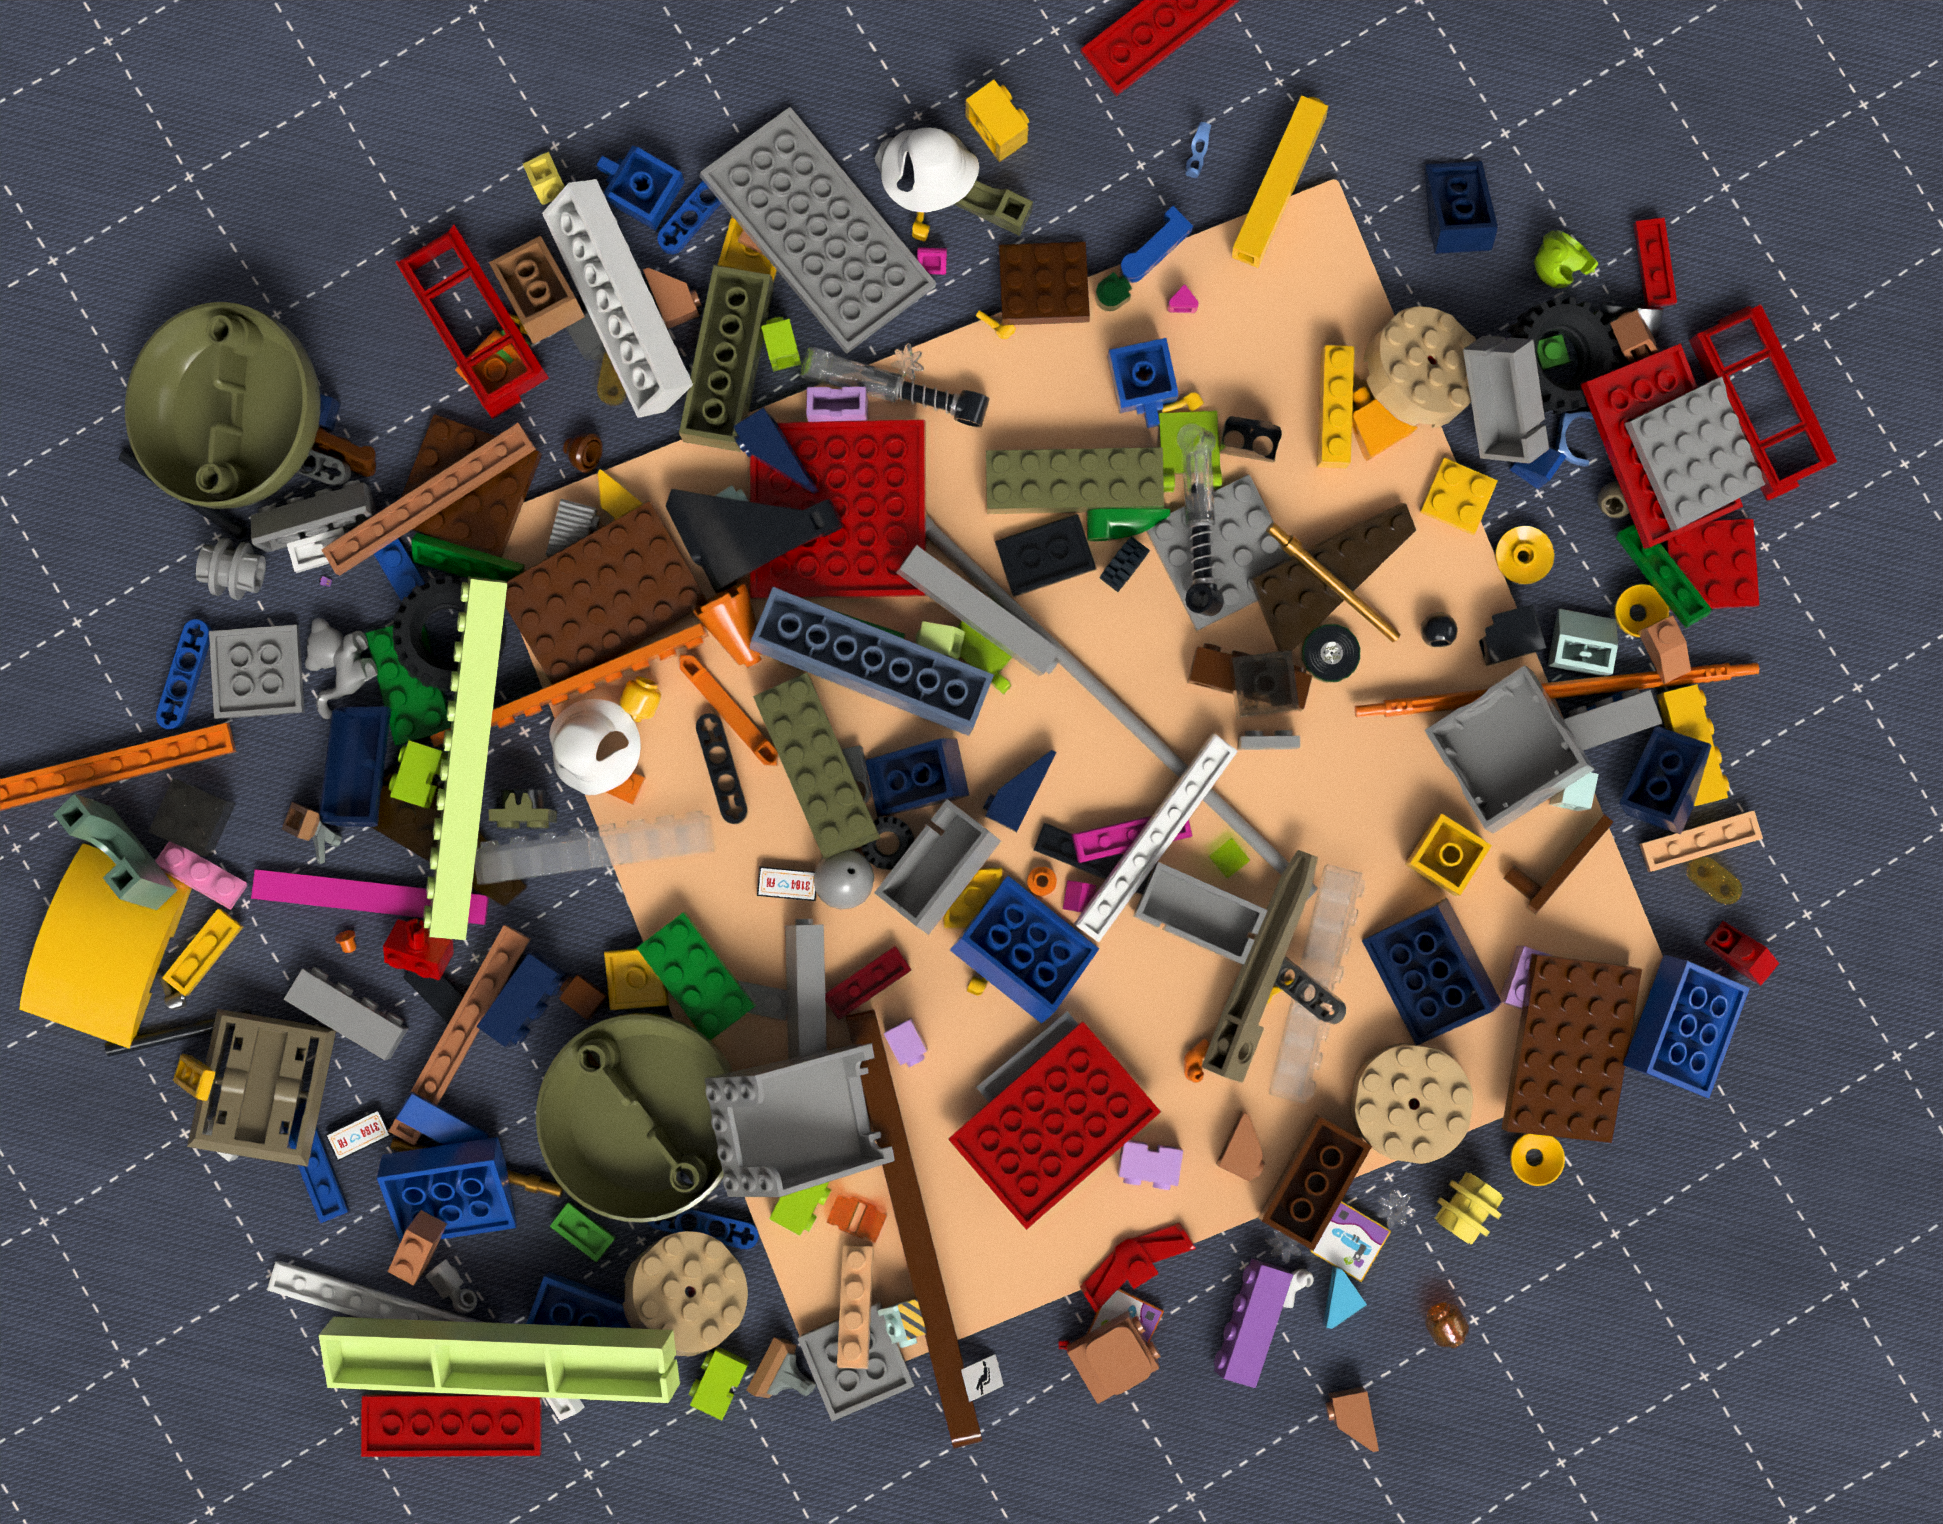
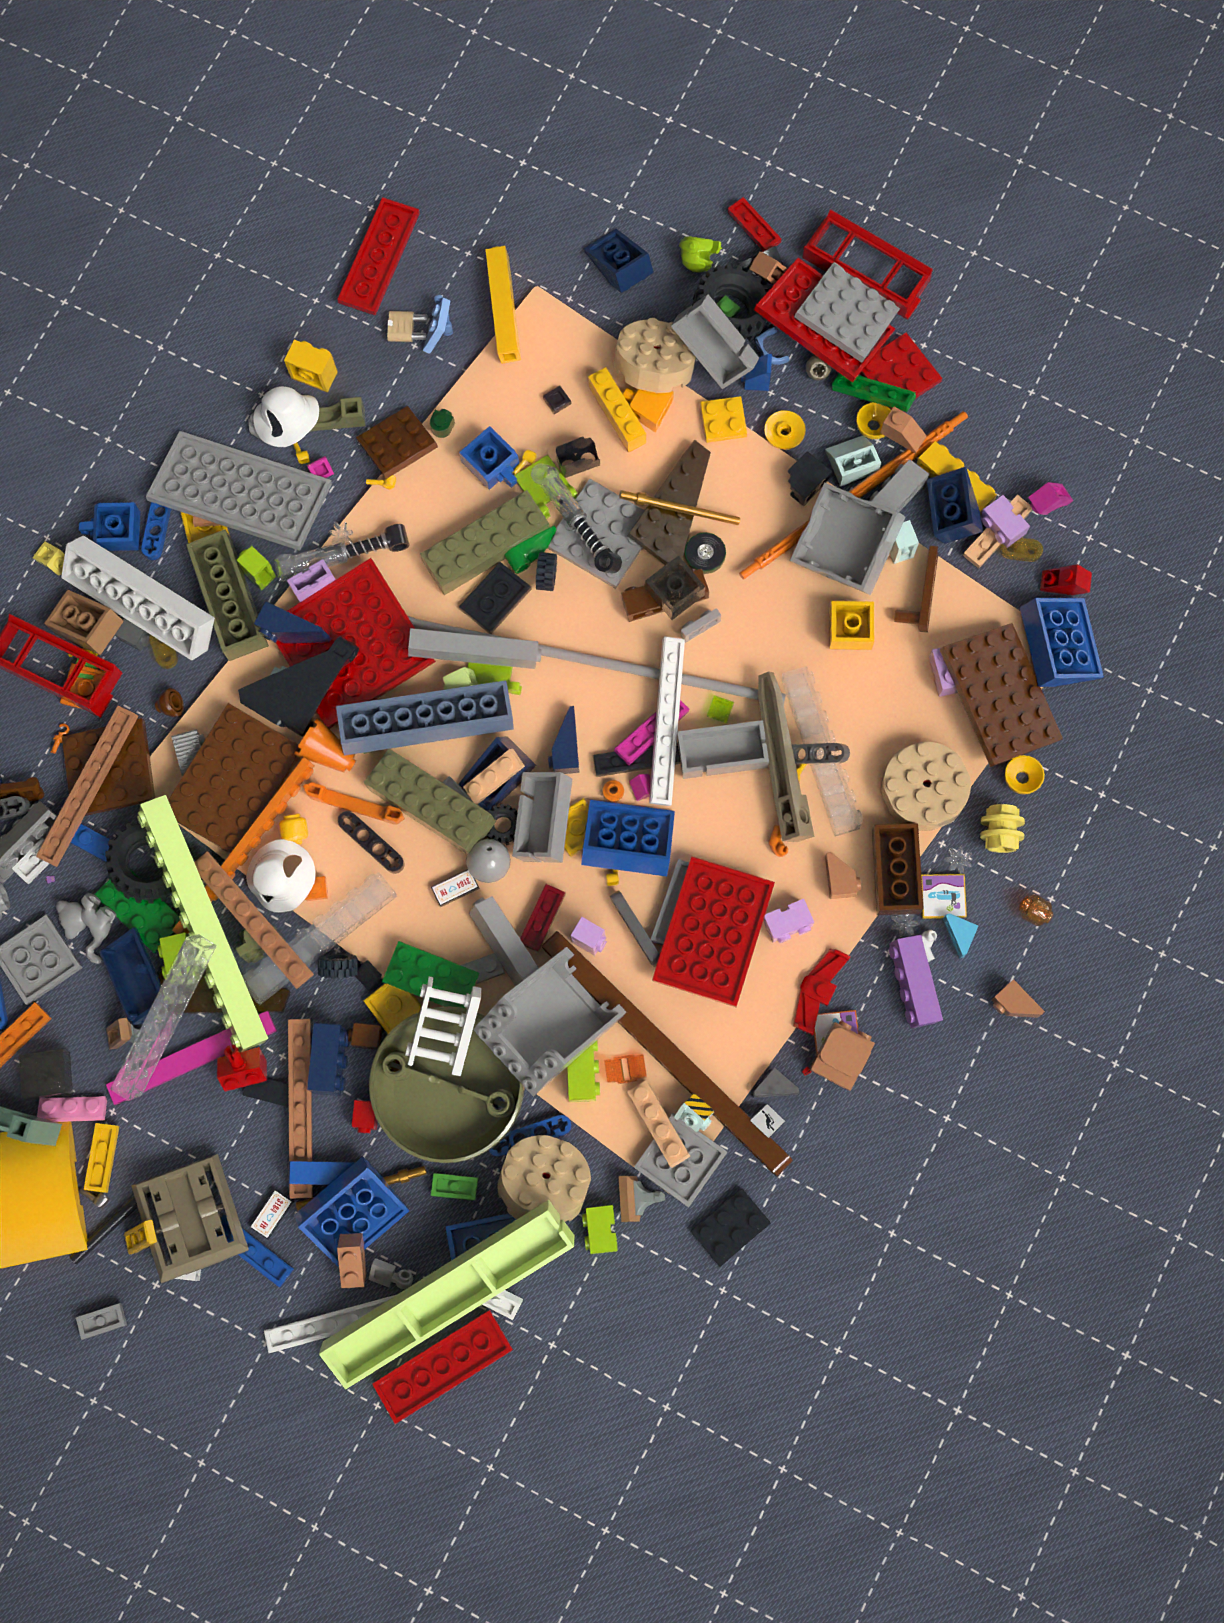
camera: 25 degrees left, 10 degrees down
light grey brick [284,967,409,1060] -> none
orange piece [335,930,357,953] -> none
green plate [412,533,525,581] -> none
yellow tile [598,469,643,519] -> none
nougat slope [643,267,702,329] -> none
blue leg [1120,206,1193,283] -> none
dark pink slope [1167,284,1199,314] -> none
dark blue slope [1362,898,1502,1045] -> none
black piece [1420,612,1458,647] -> none
none -> orange hand [51,724,70,754]
none -> light grey plate [76,1303,127,1340]
none -> clear brick [111,934,217,1101]
none -> nougat plate [194,851,314,989]
none -> black bush [318,953,357,979]
none -> red brick [352,1100,378,1134]
none -> black tile [355,960,382,991]
none -> tan piece [387,311,428,342]
none -> white fence [405,977,482,1076]
none -> light blue wing [423,298,450,354]
none -> light nougat plate [463,749,525,804]
none -> black tile [543,386,572,414]
none -> dark grey beam [610,890,660,967]
none -> black plate [691,1188,771,1267]
none -> flat silver slope [753,1068,799,1098]
none -> lavender brick [981,495,1030,548]
none -> dark pink arch [1028,482,1073,515]

